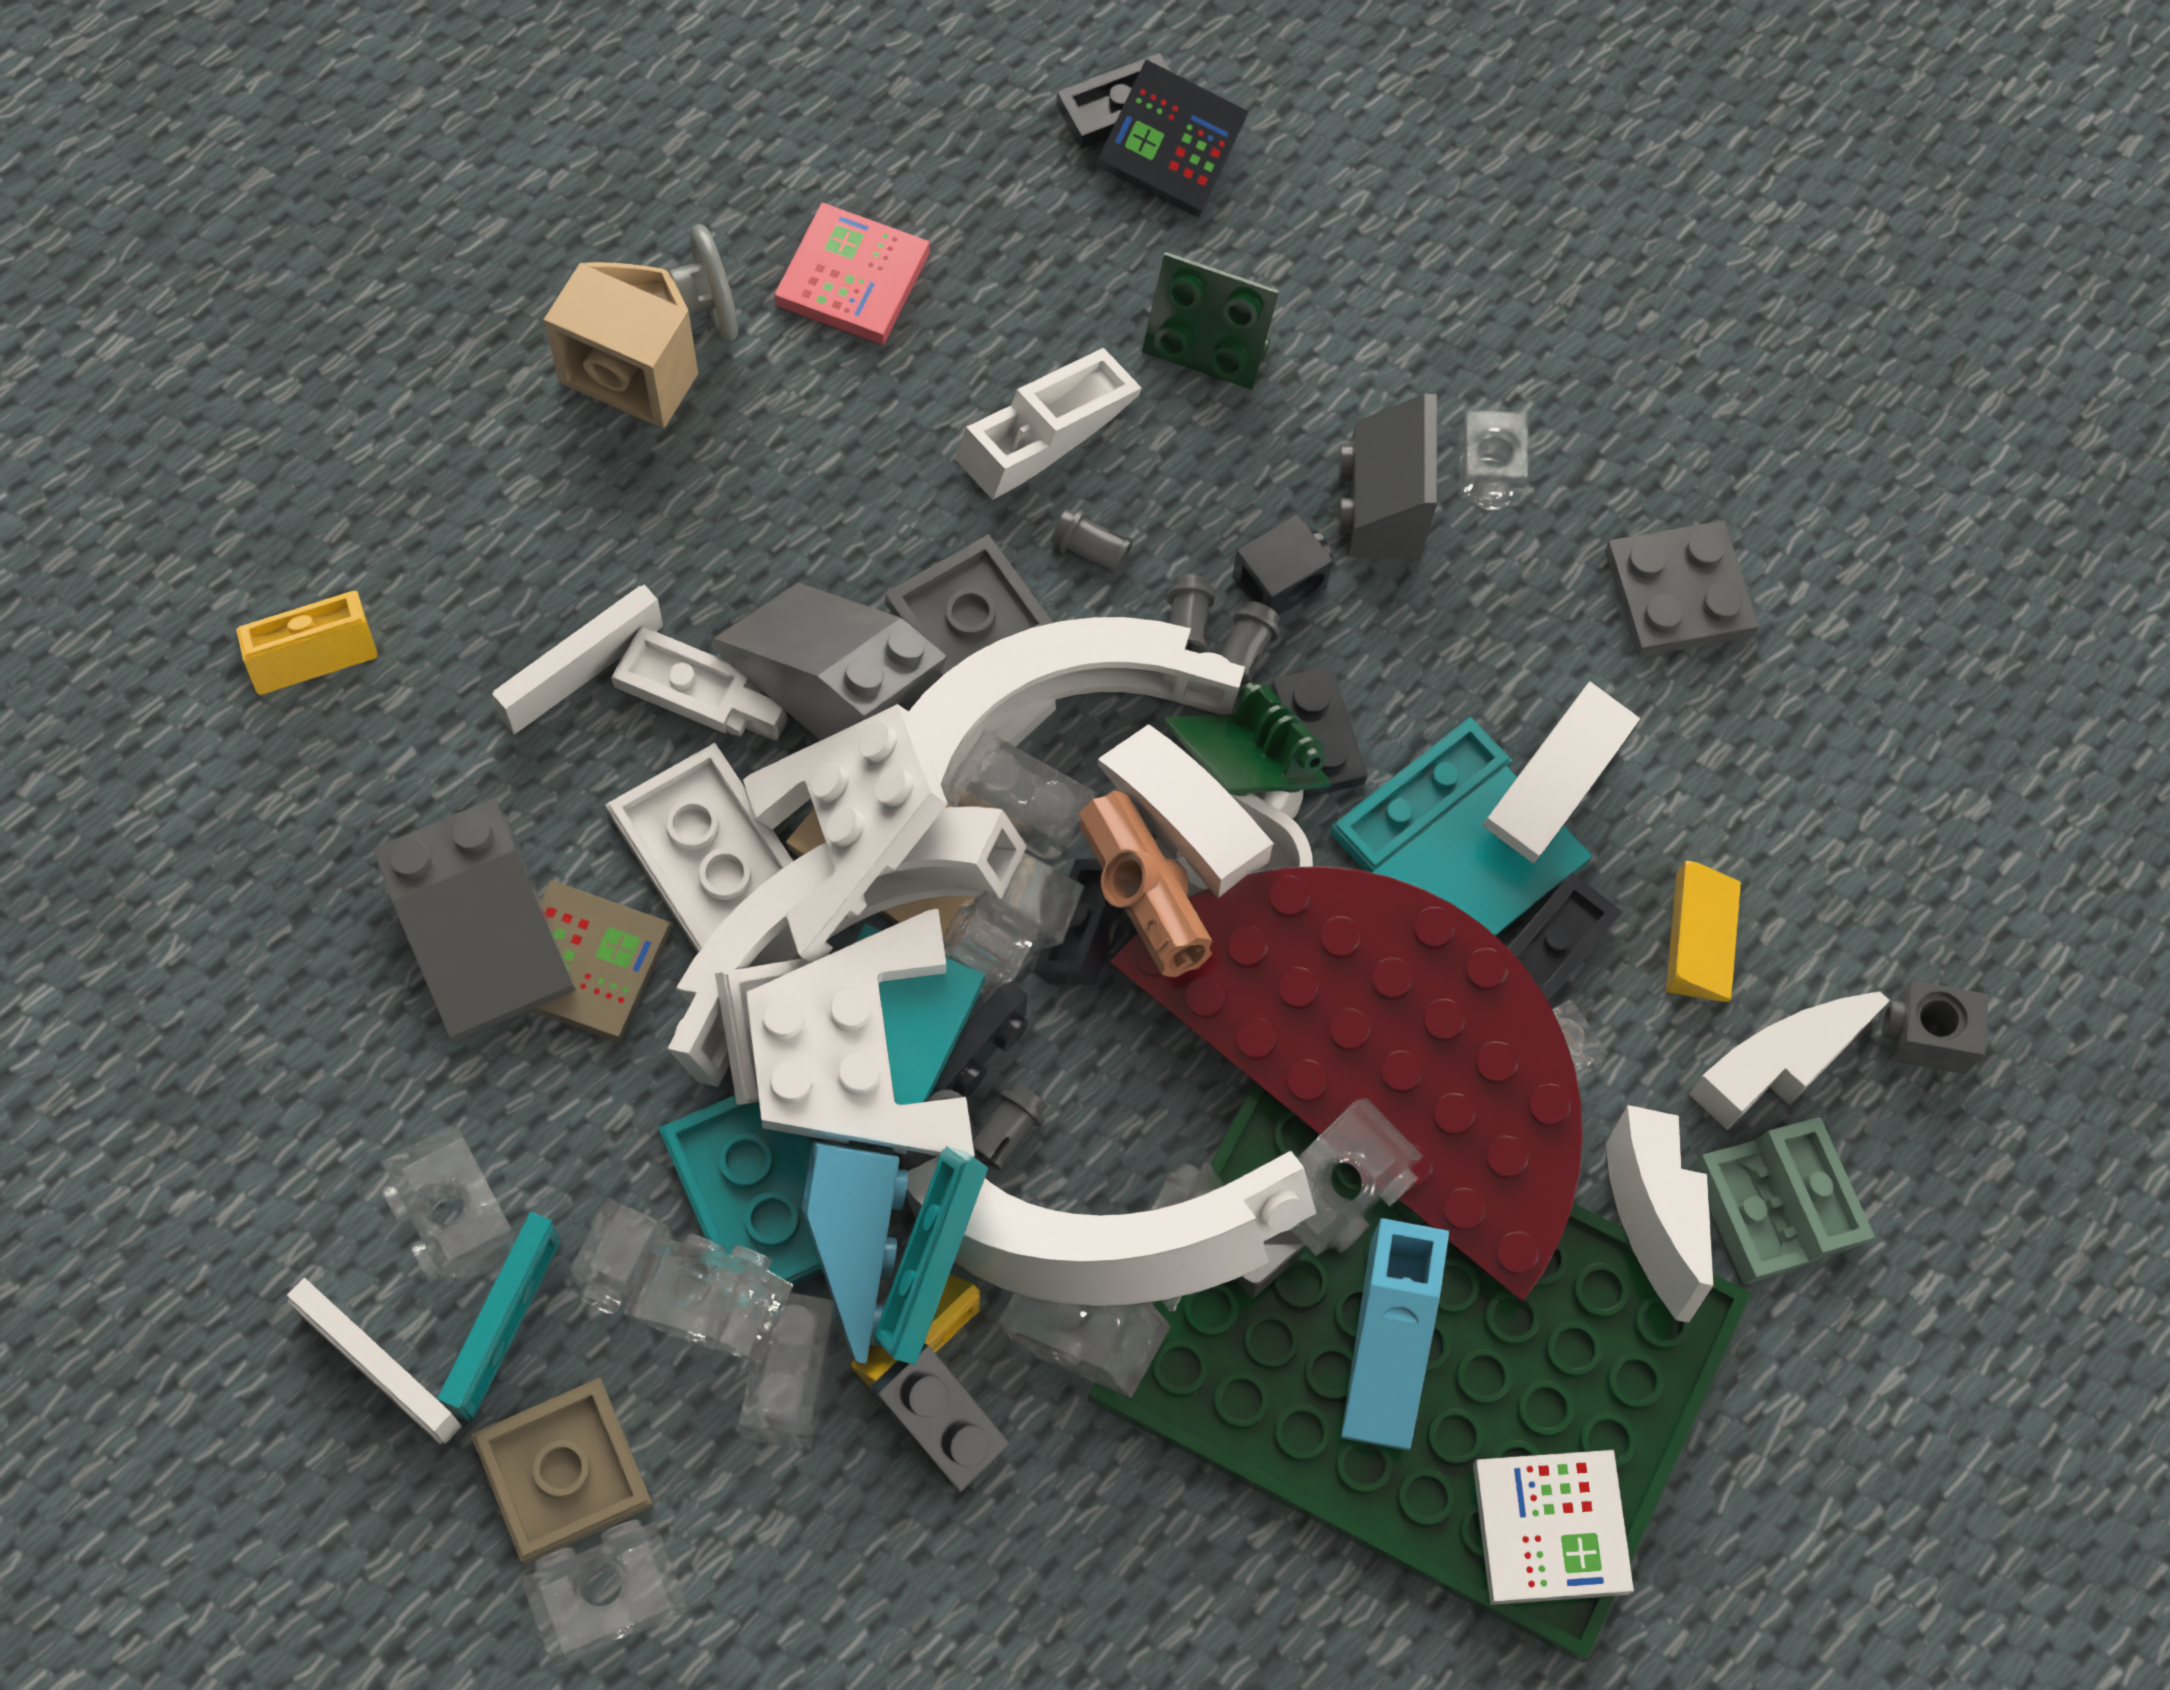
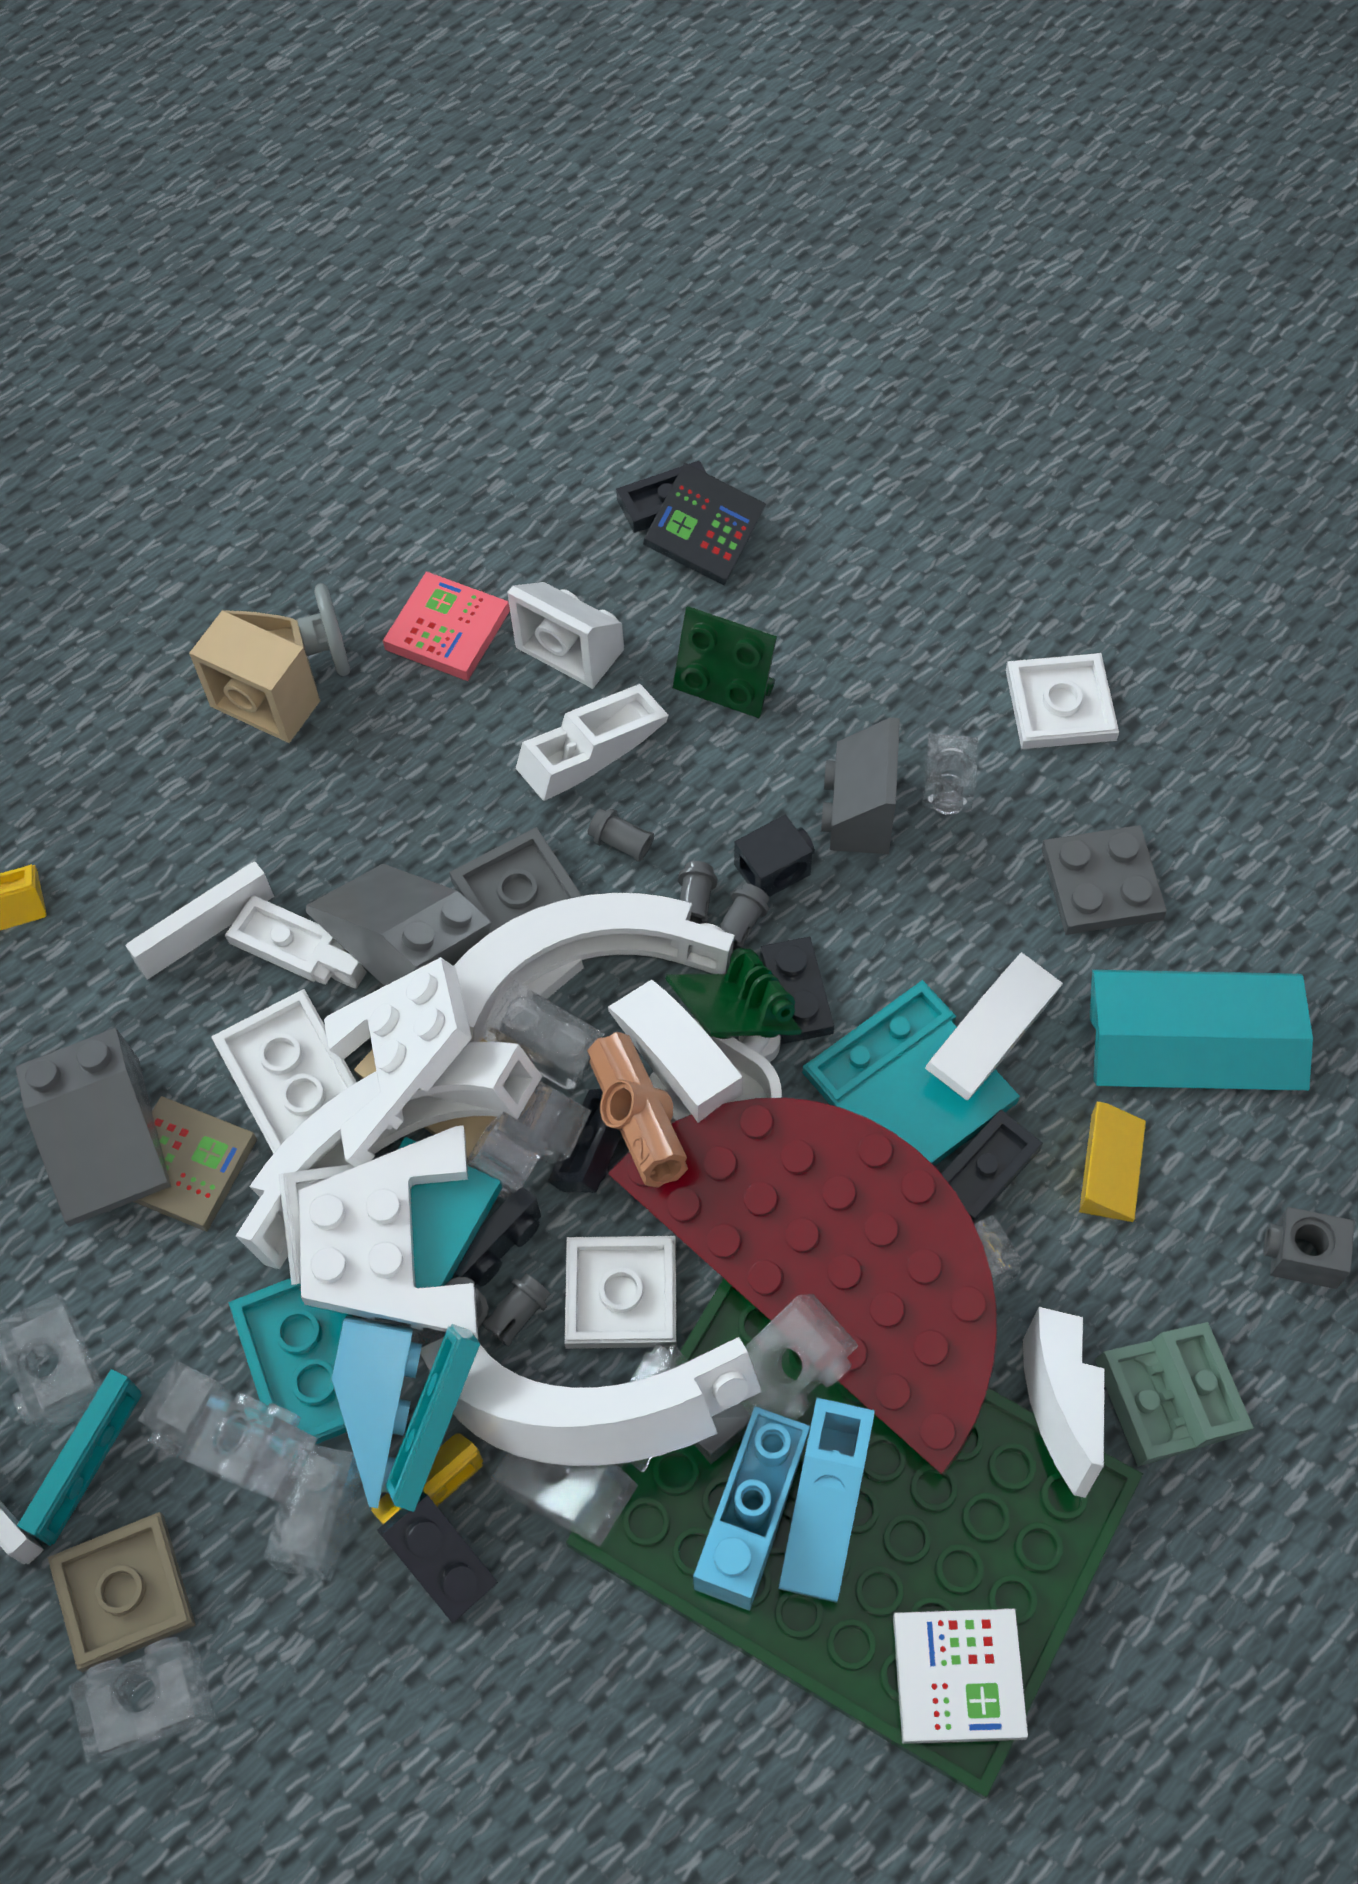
camera: 10 degrees right, 5 degrees down
white slope [1689,992,1890,1130] -> none
none -> white slope [507,582,624,689]
none -> white tile [565,1236,676,1348]
none -> medium azure slope [693,1406,810,1611]
none -> white tile [1006,653,1119,749]
none -> teal slope [1090,970,1313,1090]

